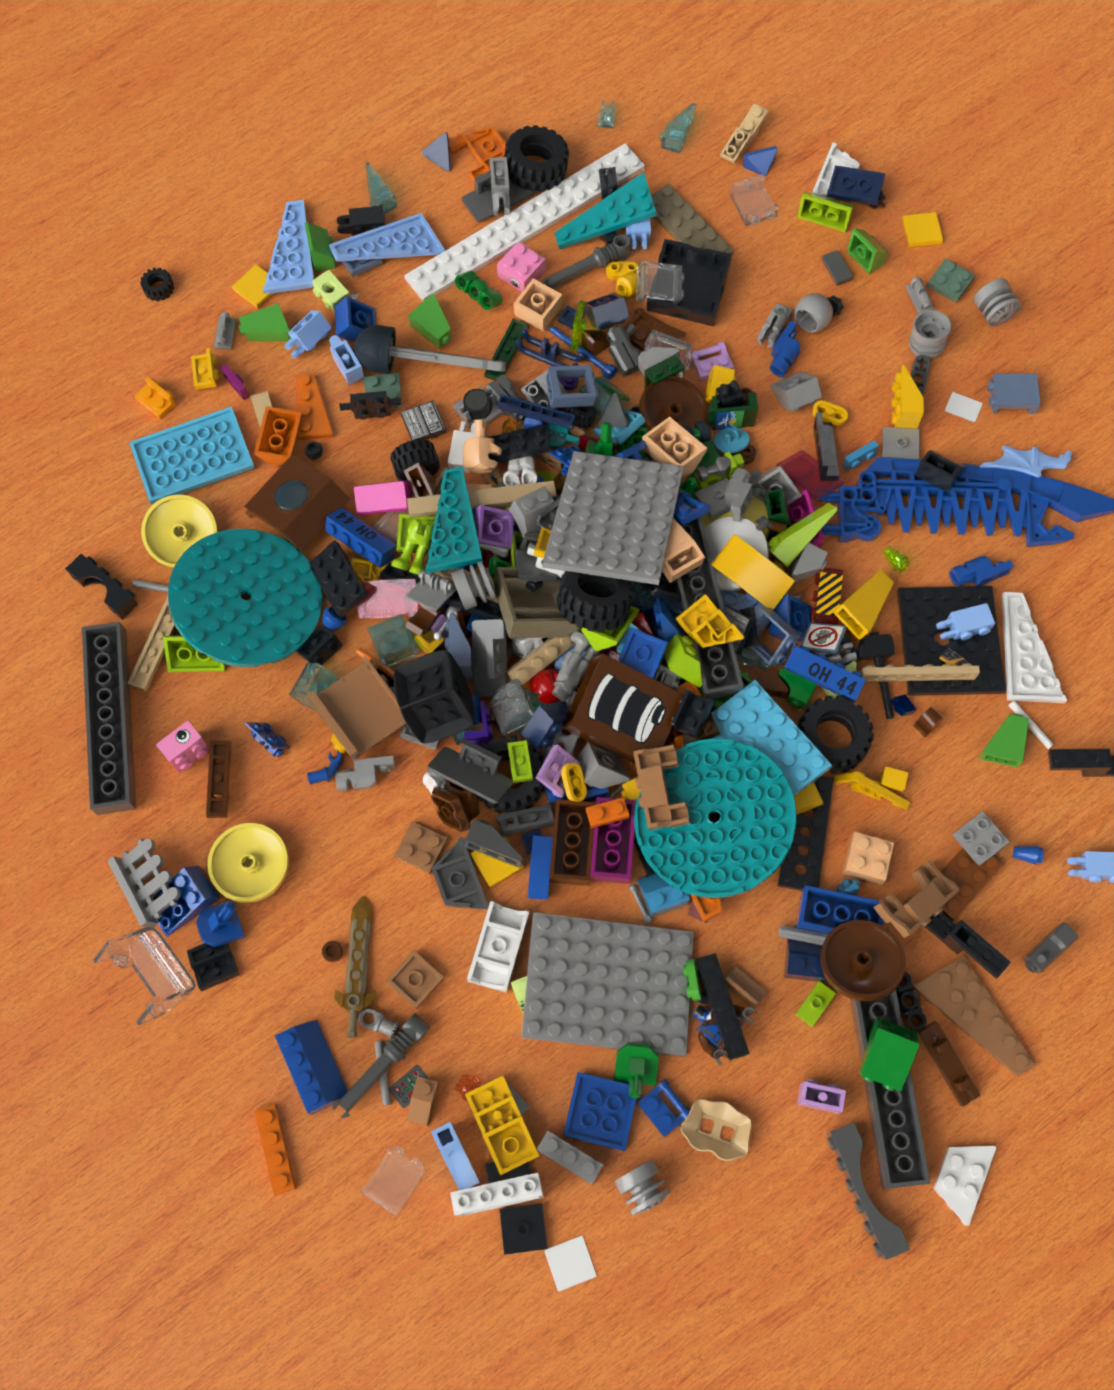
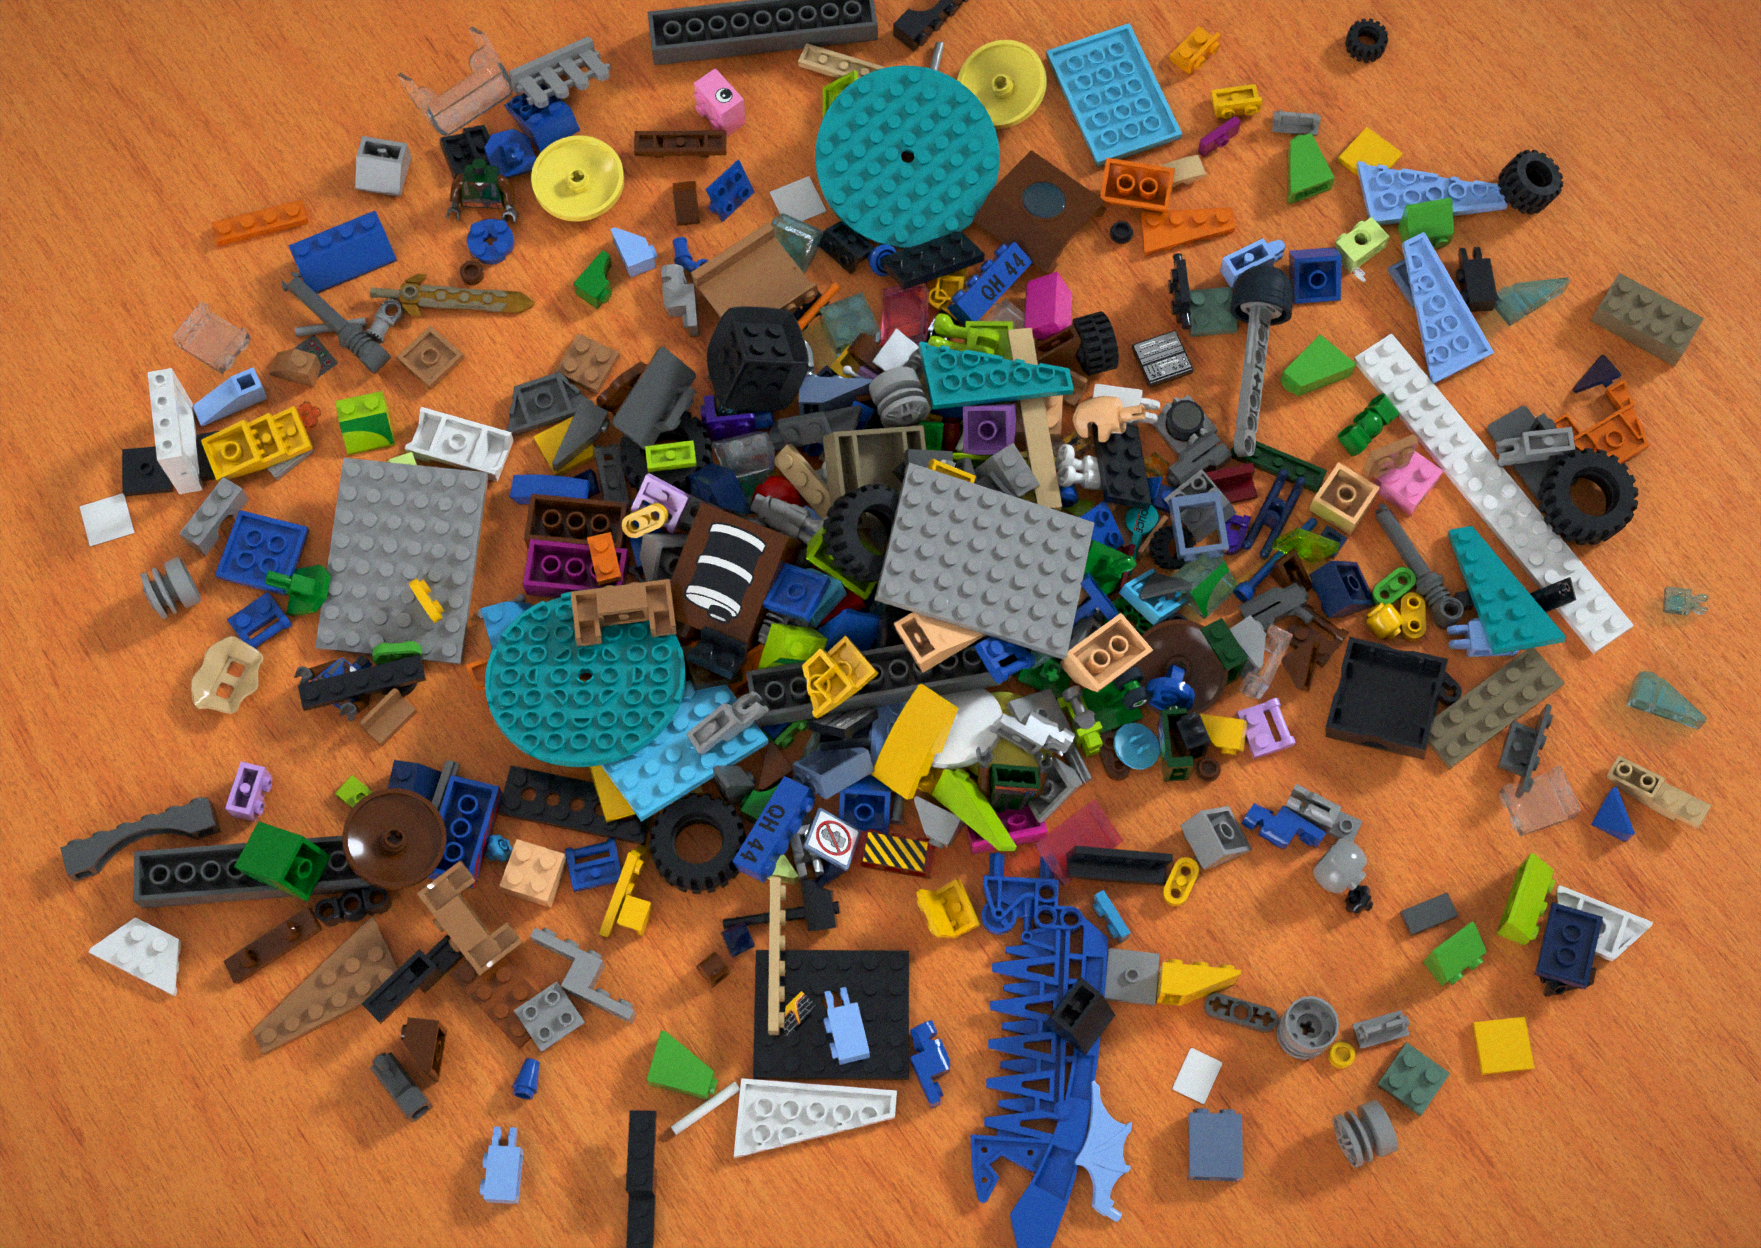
camera: 90 degrees right, 0 degrees up
light blue hinge [284,310,332,358] -> none
dark blue piece [497,394,576,430] -> none
clear panel [636,261,684,305] -> none
yellow slope [833,569,894,640] -> none
clear neon green cone [882,546,910,573] -> none
none -> lime slope [335,391,395,455]
none -> light grey slope [355,136,412,197]
none -> reddish brown slope [401,1017,447,1082]
none -> yellow plate [408,578,445,624]
none -> torso [446,159,519,223]
none -> blue plate [467,219,514,264]
none -> light grey bracket [530,928,636,1024]
none -> blue plate [565,837,622,892]
none -> green arch [573,250,612,309]
none -> light blue slope [611,227,658,278]
none -> reddish brown slope [673,181,700,226]
none -> light grey plate [686,691,769,755]
none -> dark grey slope [712,765,756,808]
none -> white sticker [769,176,827,227]
none -> yellow bracket [916,879,981,939]
none -> blue tile [1147,664,1195,711]
none -> dark red panel [1206,463,1258,504]
none -> medium nougat plate [1362,434,1419,479]
none -> bright green plate [1372,567,1416,605]
none -> dark grey bracket [1497,704,1553,799]
none -> black tyre [1498,150,1563,214]
none -> dark tan brick [1591,273,1704,366]

